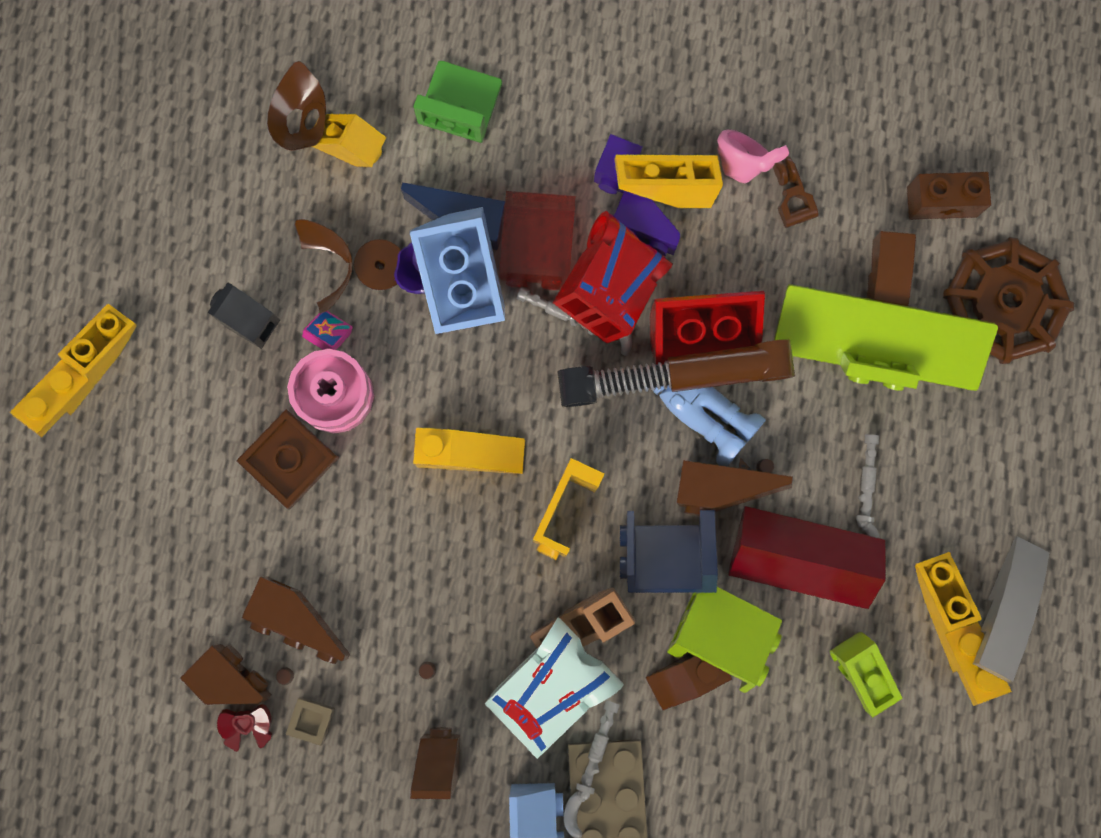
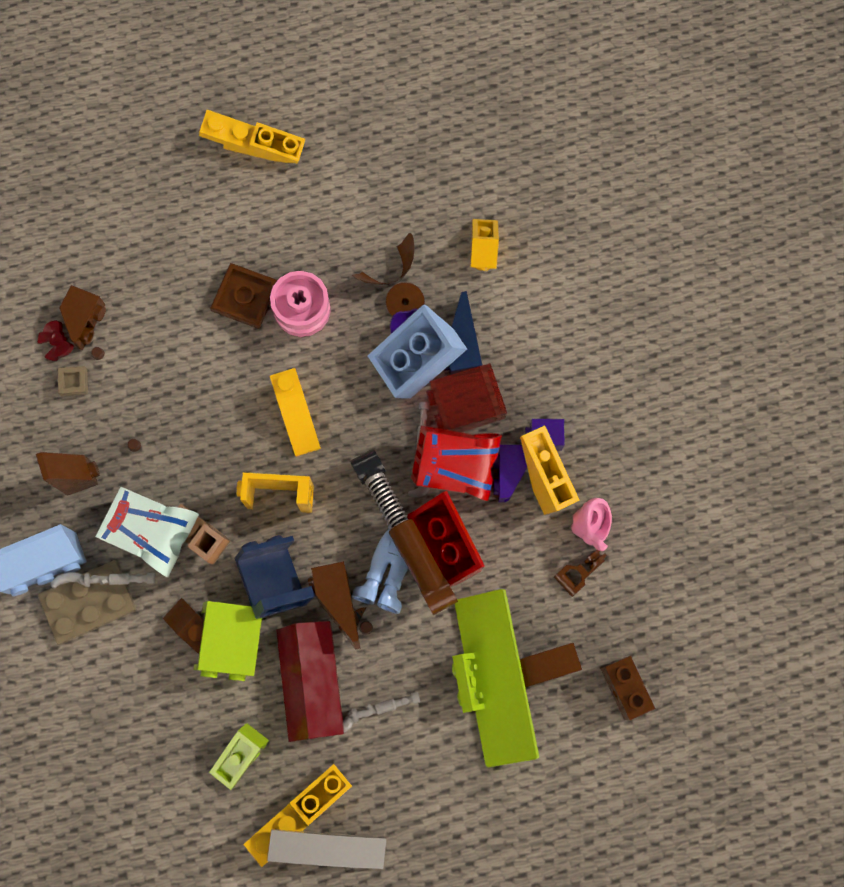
camera: 70 degrees right, 5 degrees down
black slope [208,282,280,349] -> none
reddish brown slope [242,577,350,664] -> none
reddish brown piece [267,61,326,151] -> none
tile [302,311,353,350] -> none
bright green bracket [413,61,502,143] -> none
reddish brown plate [943,237,1075,364] -> none

